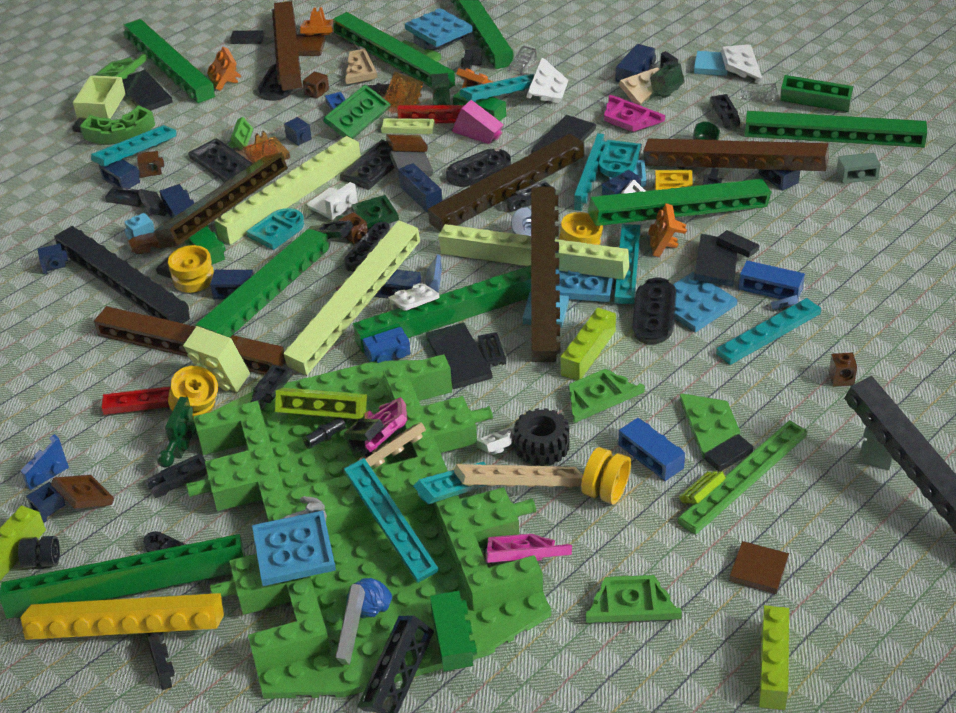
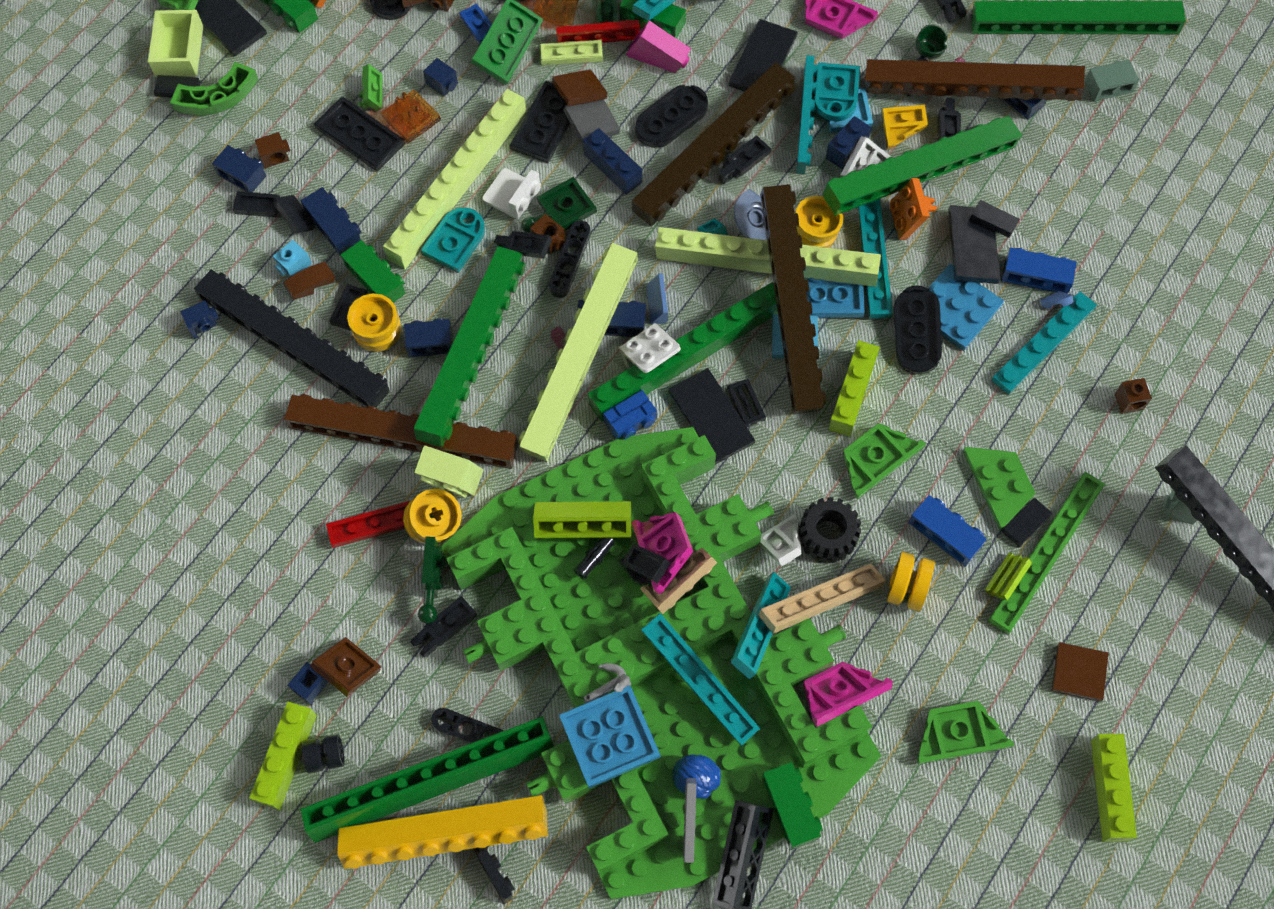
camera: 10 degrees left, 25 degrees up
blue wing [21,434,69,490] -> none
teal plate [91,125,177,166] -> none
dark brown brick [154,152,288,248] -> none
black hinge [251,364,293,411] -> none

